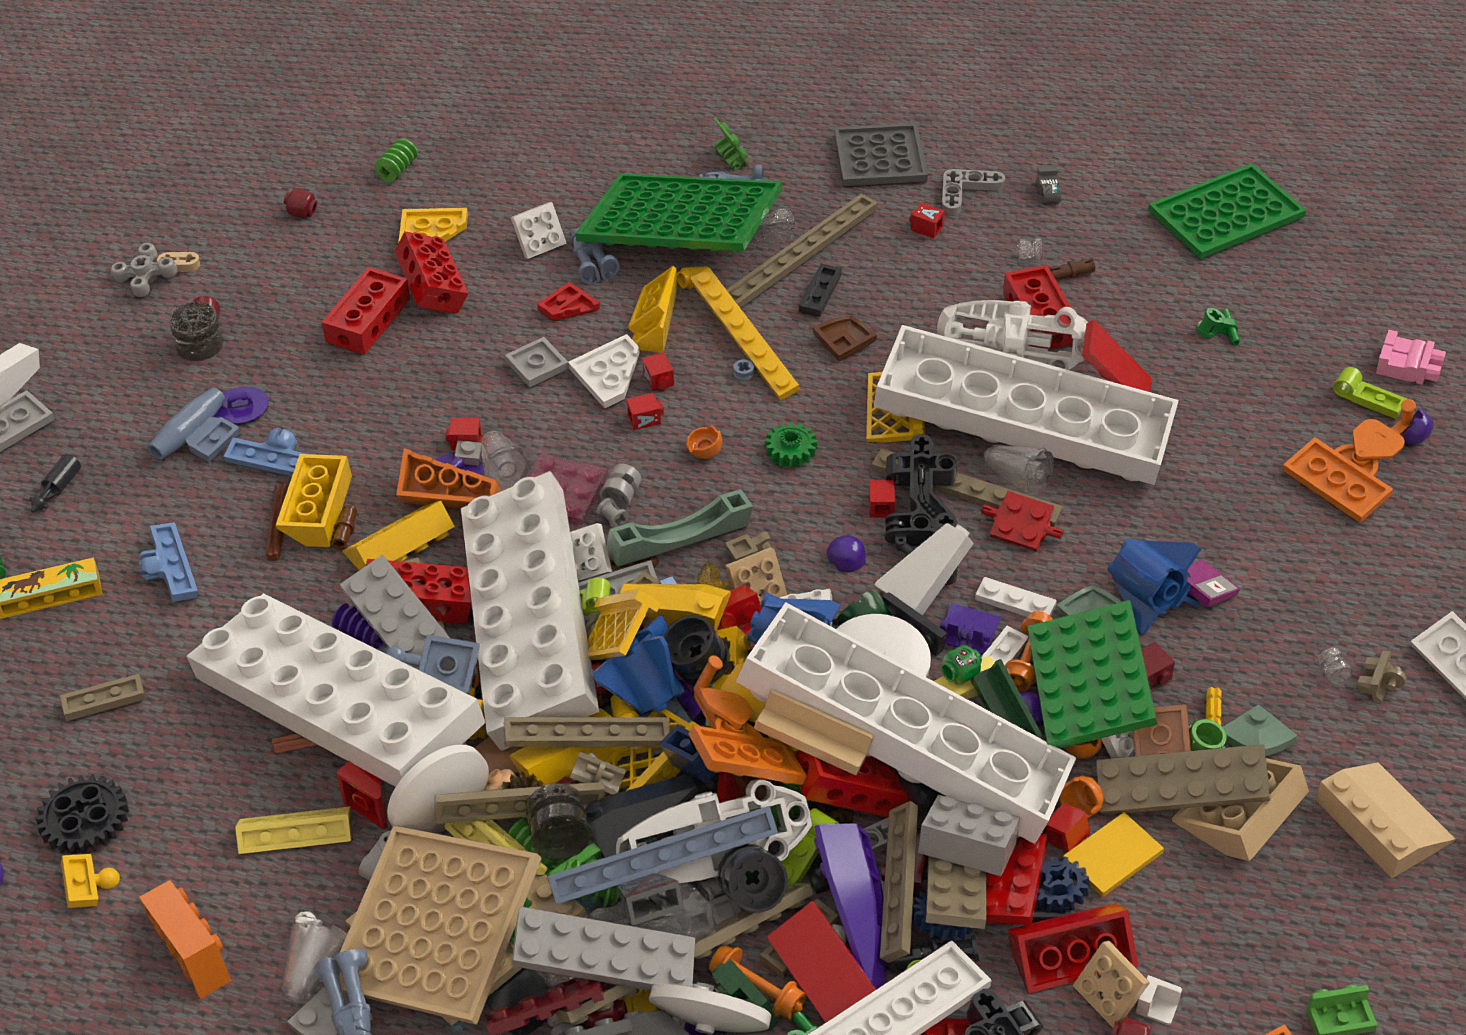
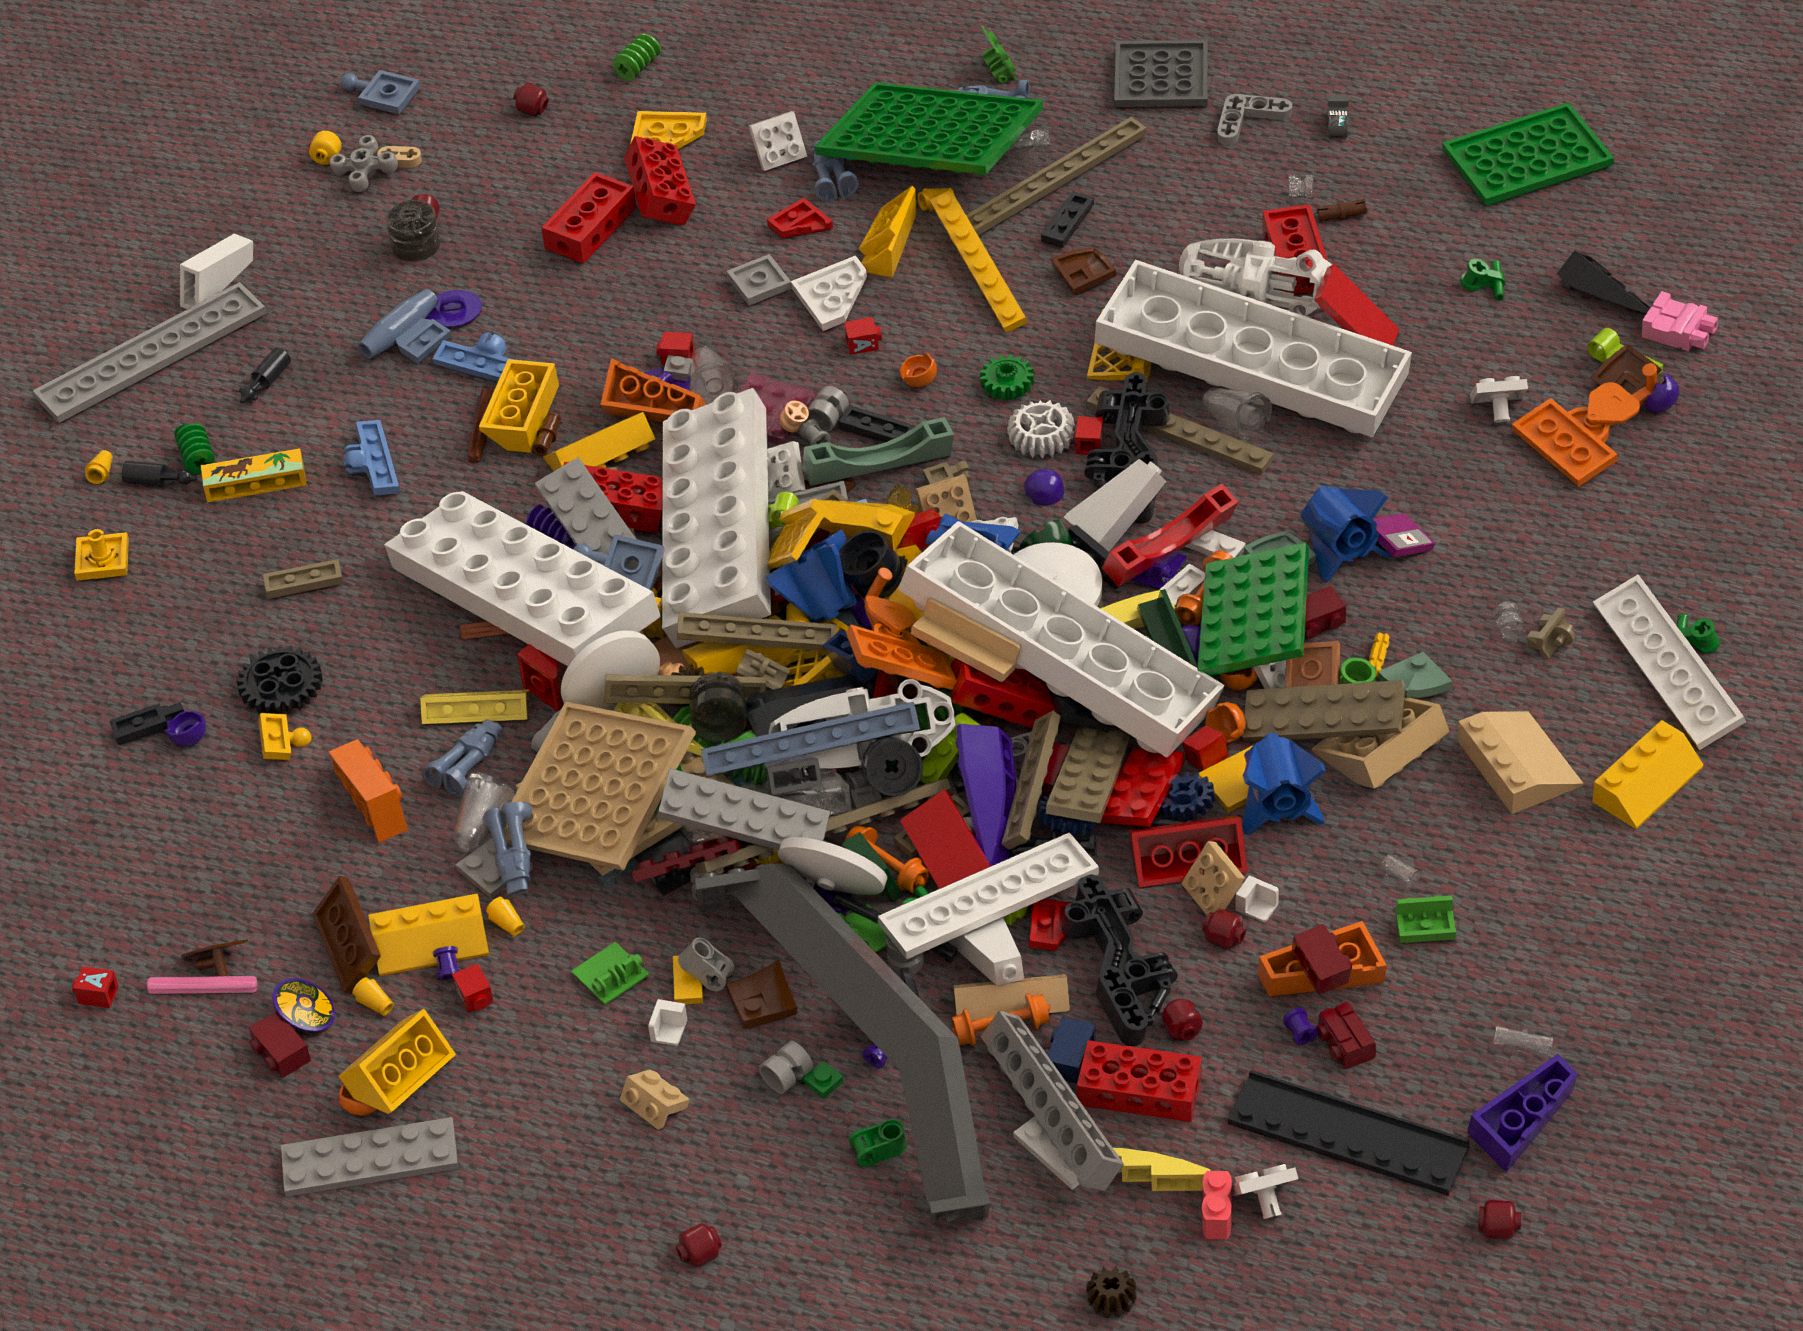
camera: 10 degrees right, 0 degrees up
red brick [642,352,674,392] -> none
sand blue bush [733,359,754,381] -> none
red brick [909,203,945,238] -> none
light grey brick [918,795,1020,876] -> none
green head [941,645,982,685] -> none
red plate [981,491,1064,552] -> none
none -> yellow head [308,131,342,165]
none -> sand blue plate [340,70,421,114]
none -> sand blue piece [422,719,502,798]
none -> light nougat wheel [779,401,809,432]
none -> black plate [838,405,916,442]
none -> white gear [1007,400,1075,459]
none -> red arch [1102,484,1239,587]
none -> blue brick [1243,733,1326,835]
none -> clear pin [1381,854,1418,886]
none -> white plate [1470,376,1528,423]
none -> black wedge [1557,250,1651,314]
none -> reddish brown plate [1590,344,1662,395]

